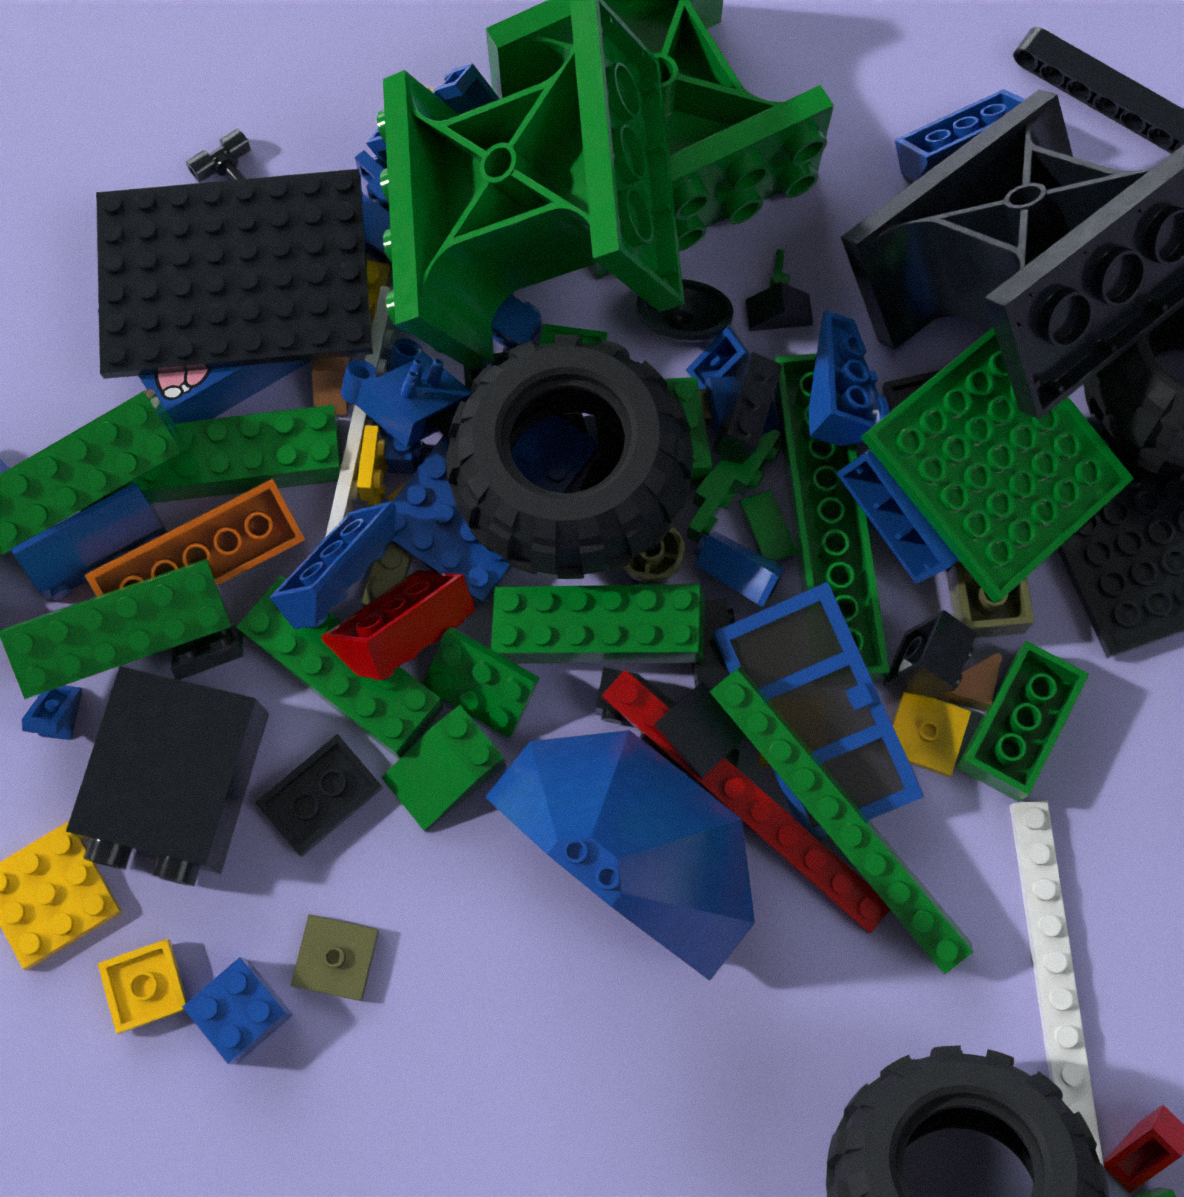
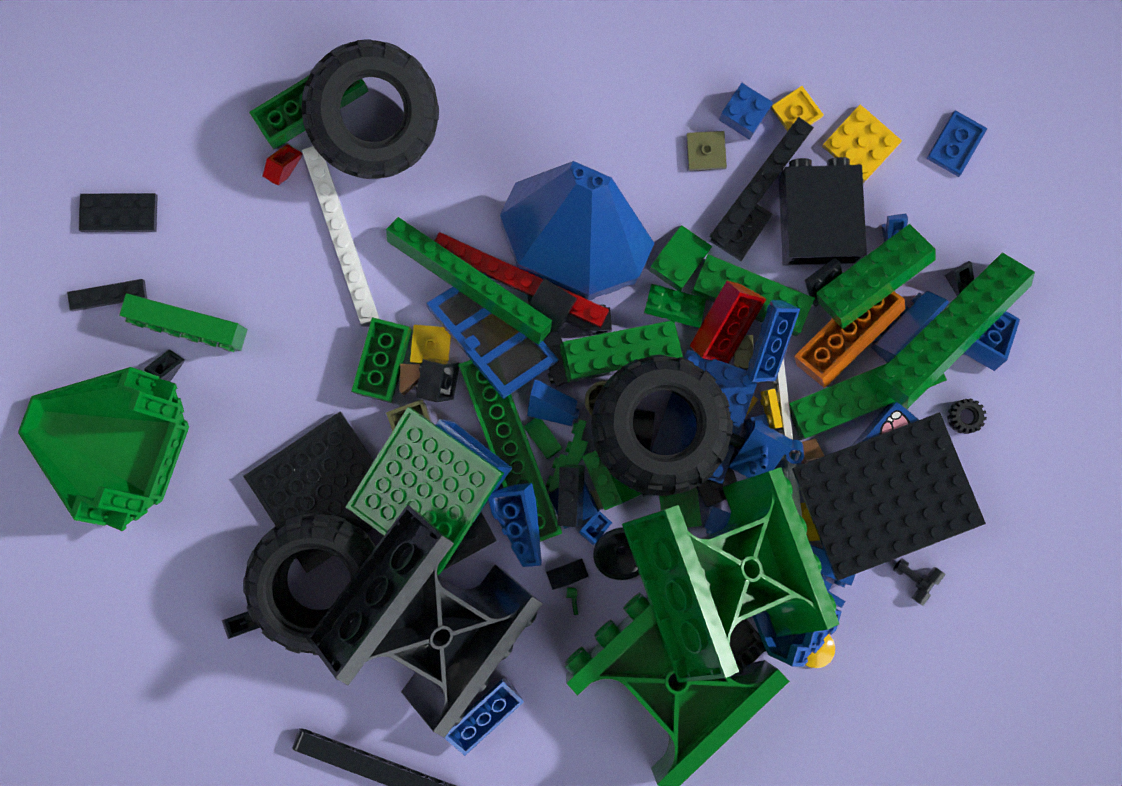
camera: 165 degrees right, 10 degrees up
none -> black plate [709,117,814,248]
none -> black tyre [947,398,987,434]

